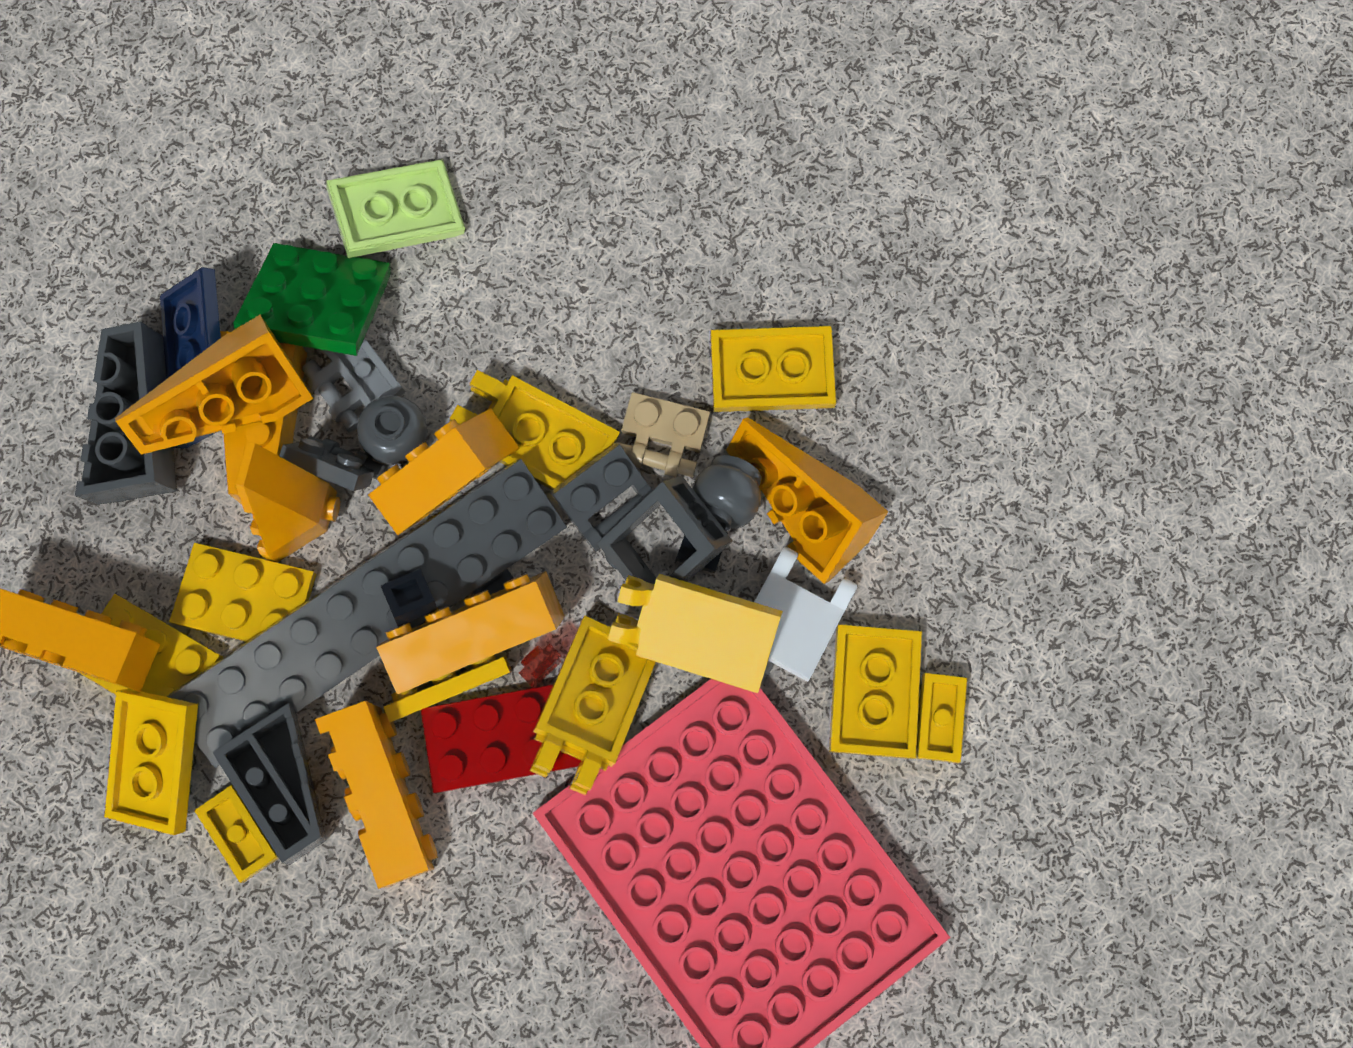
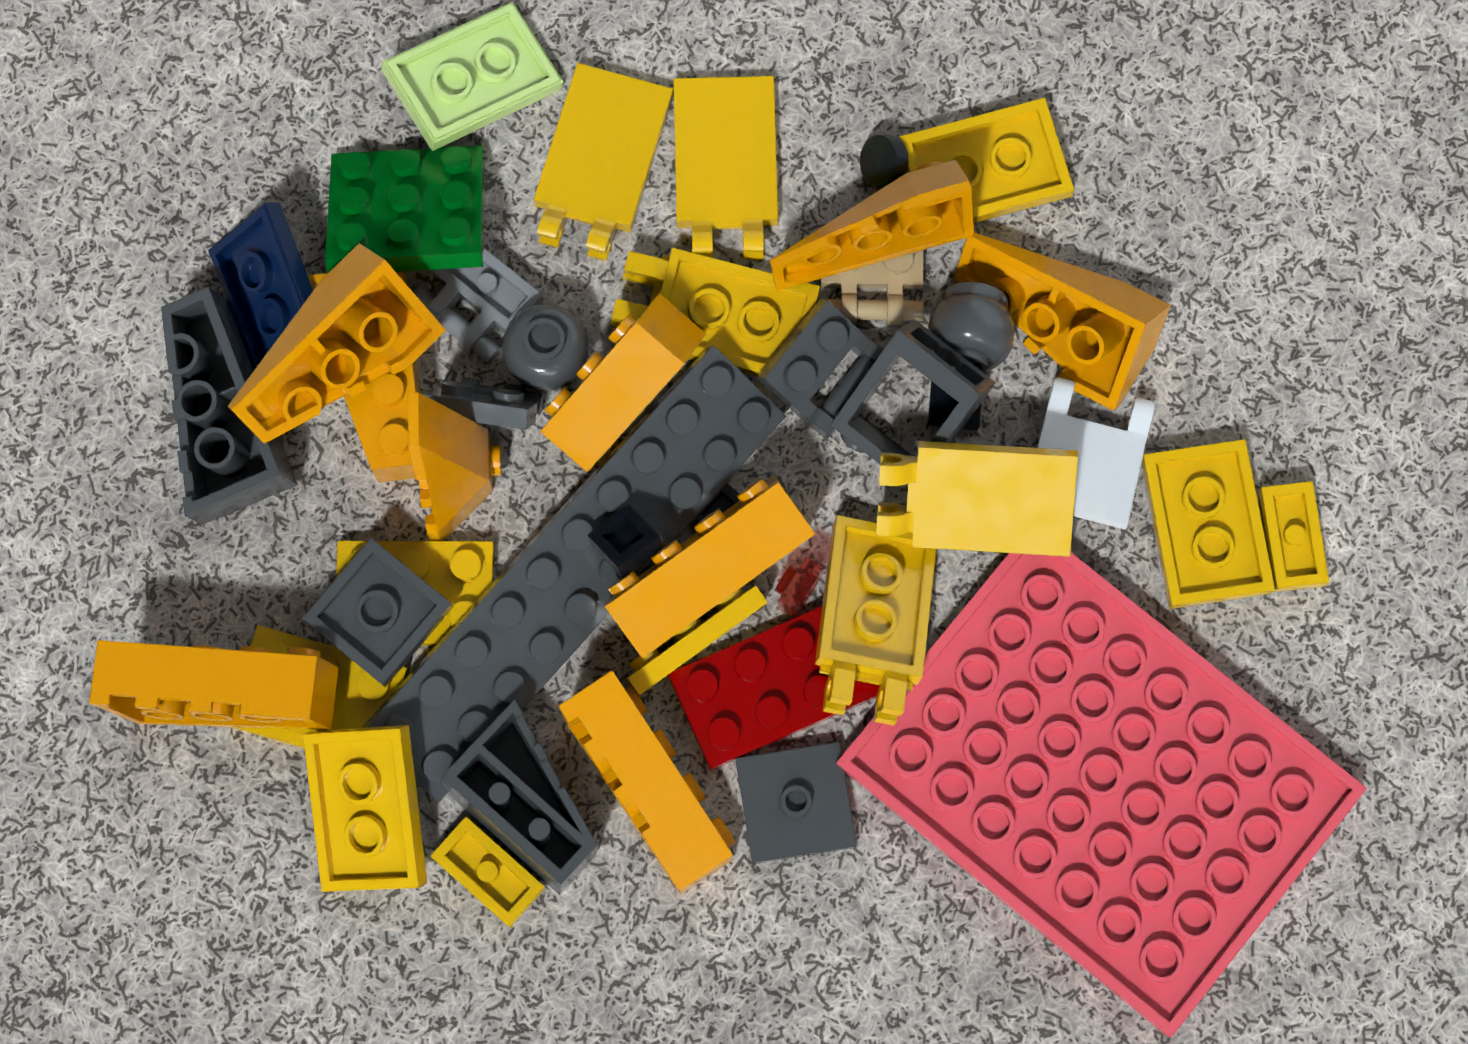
camera: 10 degrees left, 0 degrees up
none -> dark grey plate [302,538,453,687]
none -> yellow tile [533,63,674,261]
none -> yellow tile [673,76,778,260]
none -> dark grey plate [735,742,857,864]
none -> light orange wedge [770,159,974,291]
none -> black tile [860,135,908,186]

